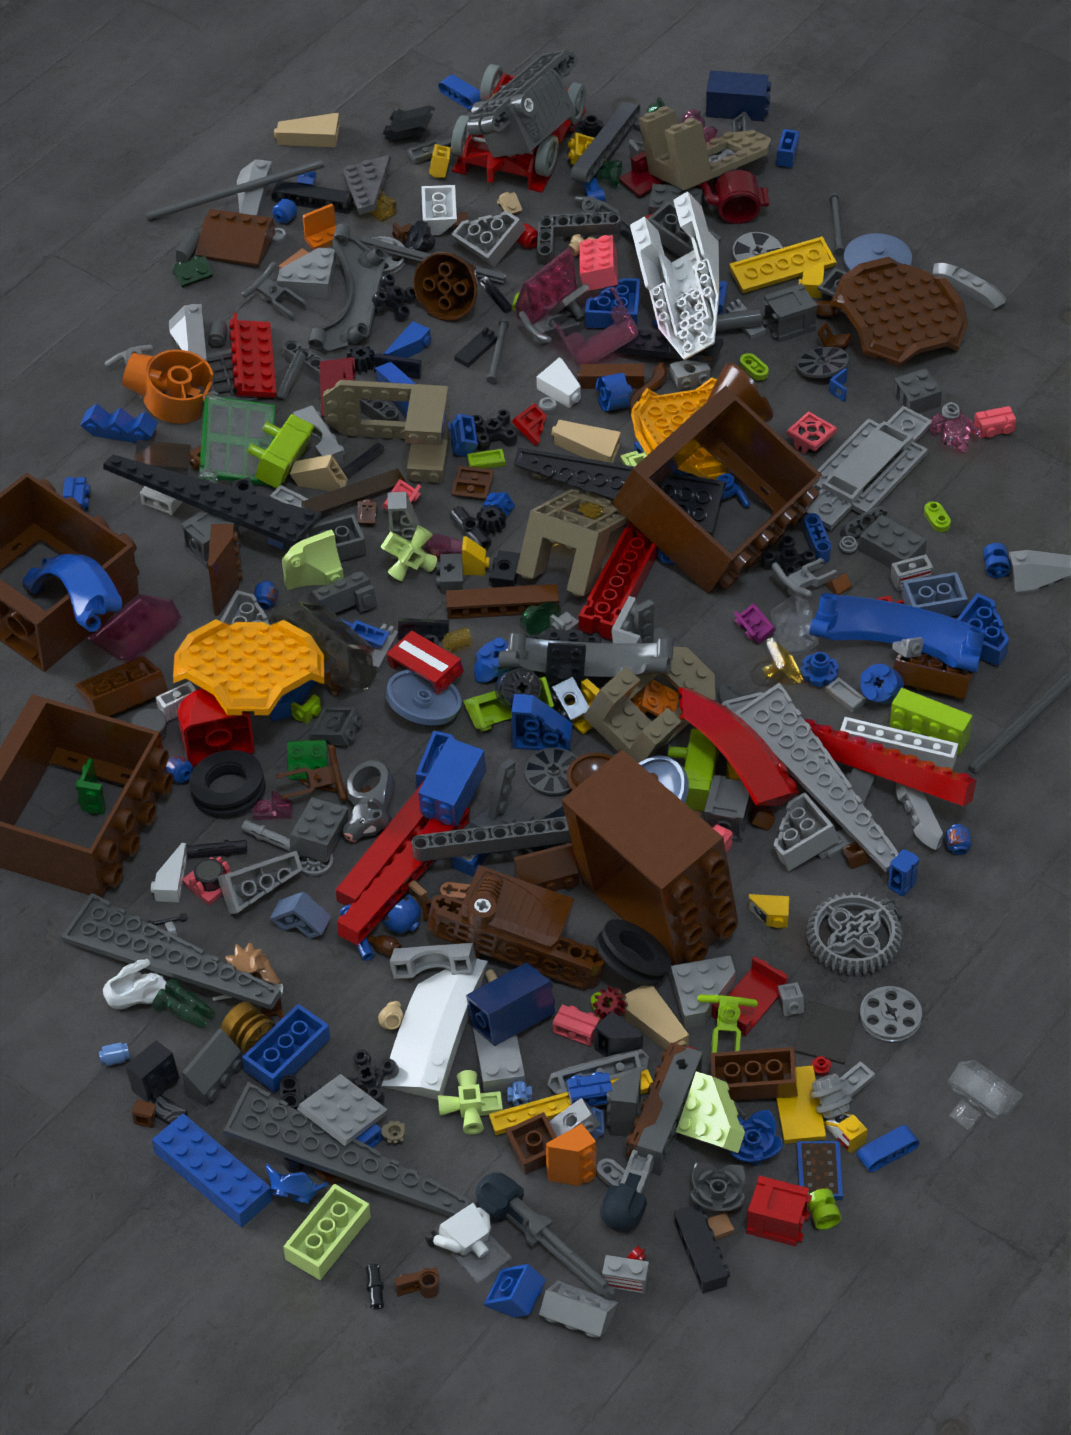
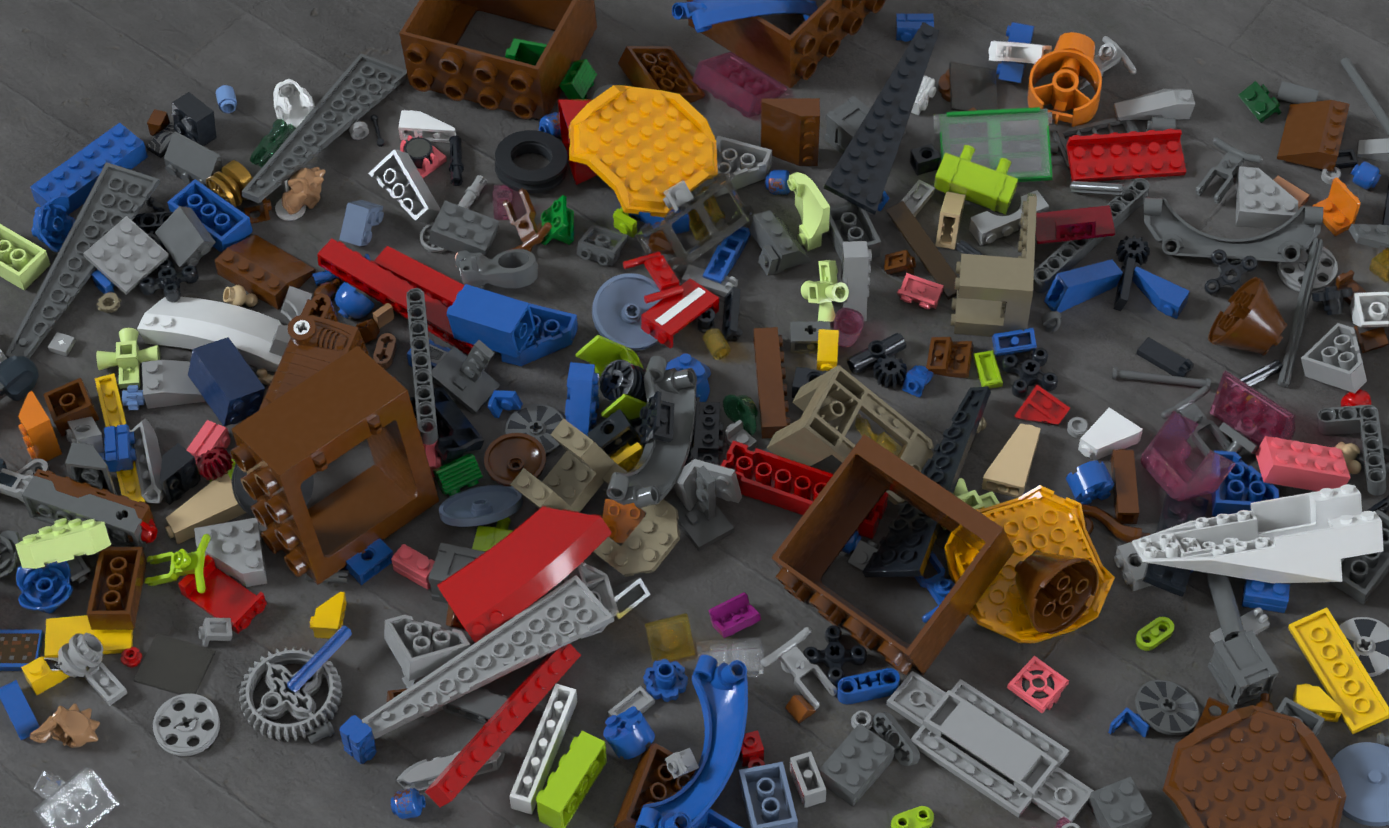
camera: 90 degrees right, 5 degrees up
none -> medium nougat head [30,704,100,748]
none -> light grey tile [48,332,76,356]
none -> dark grey brick [155,206,216,268]
none -> reddish brown slope [215,234,316,310]
none -> blue axle [287,625,352,692]
none -> blue bracket [488,390,523,418]
none -> red plate [623,252,683,304]
none -> light grey bracket [663,180,694,211]
none -> white arch [989,41,1052,64]

